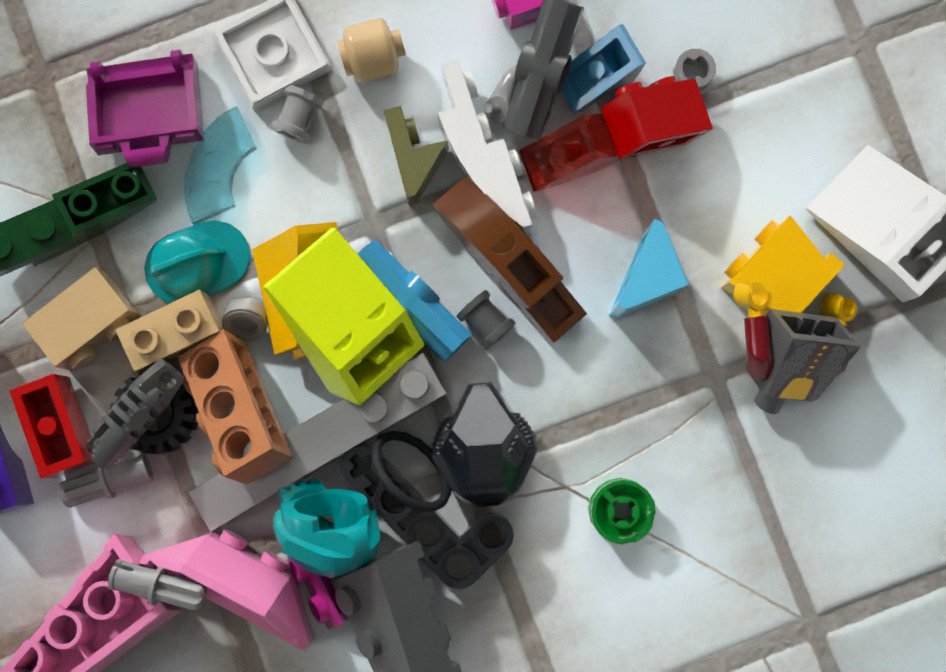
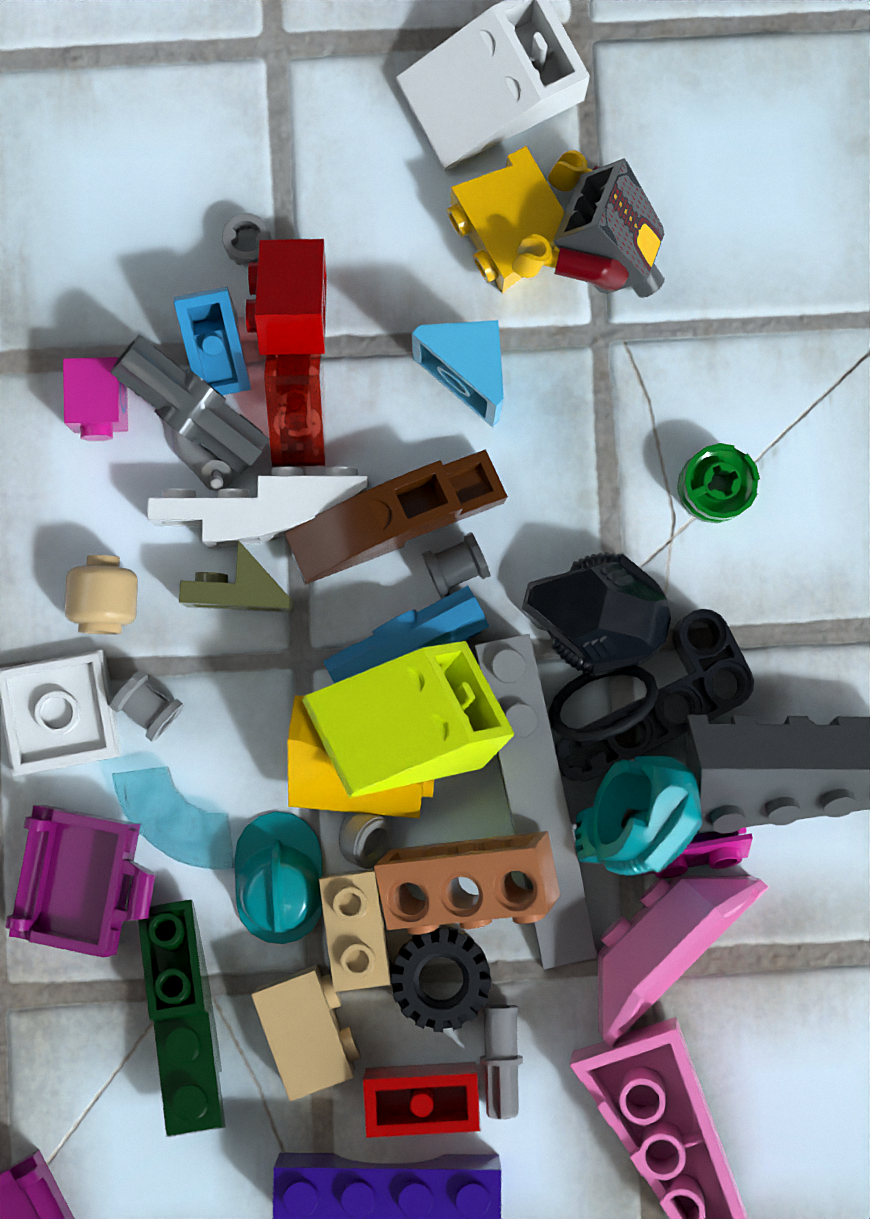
camera: 75 degrees left, 0 degrees up
dark grey hinge [86,358,185,469] -> none
light grey axle [108,559,207,611] -> none

